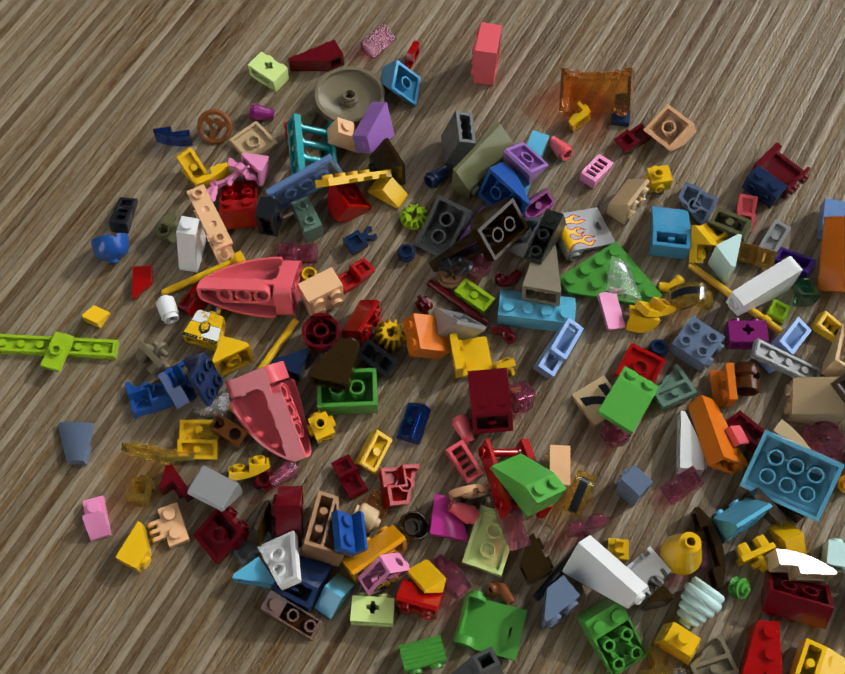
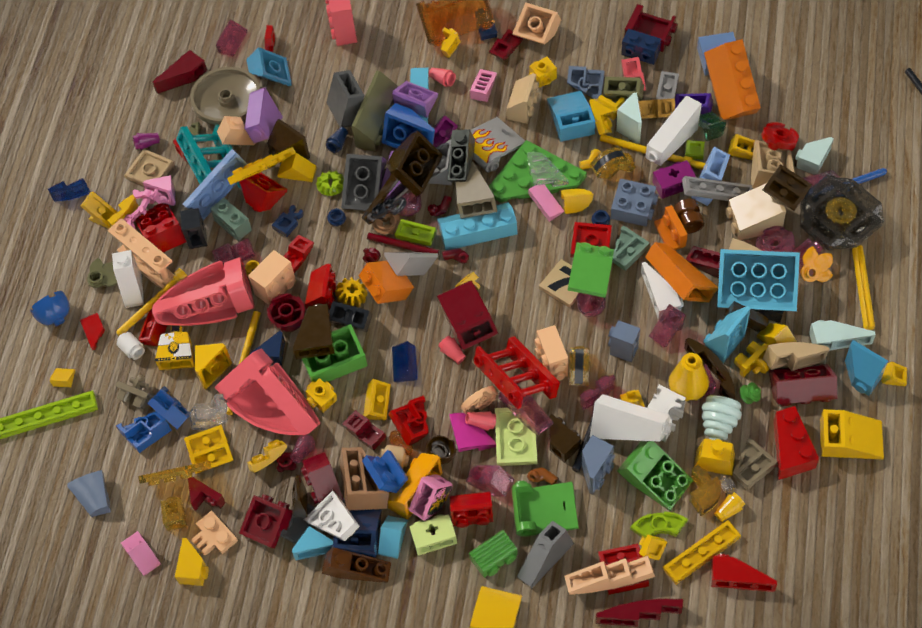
camera: 15 degrees left, 5 degrees down
lime plate [40,331,75,373] -> none
black slope [109,197,138,234] -> none
dark blue bracket [183,352,224,407] -> none
light grey slope [187,465,243,512] -> none
dark orange piece [197,109,232,144] -> none
reddish brown leg [208,415,248,451] -> none
yellowish green brick [248,52,289,92] -> none
yellow slope [407,560,446,593] -> none
coral slope [444,439,483,484] -> none
yellow bracket [449,333,493,378] -> none
bright green slope [490,453,567,517] -> none
clear pink slope [509,380,536,414] -> none
light blue slope [532,317,584,379] -> none
yellow slope [634,296,676,317] -> none
dark brown slope [641,585,675,611] -> none
coral tile [725,425,750,447] -> none

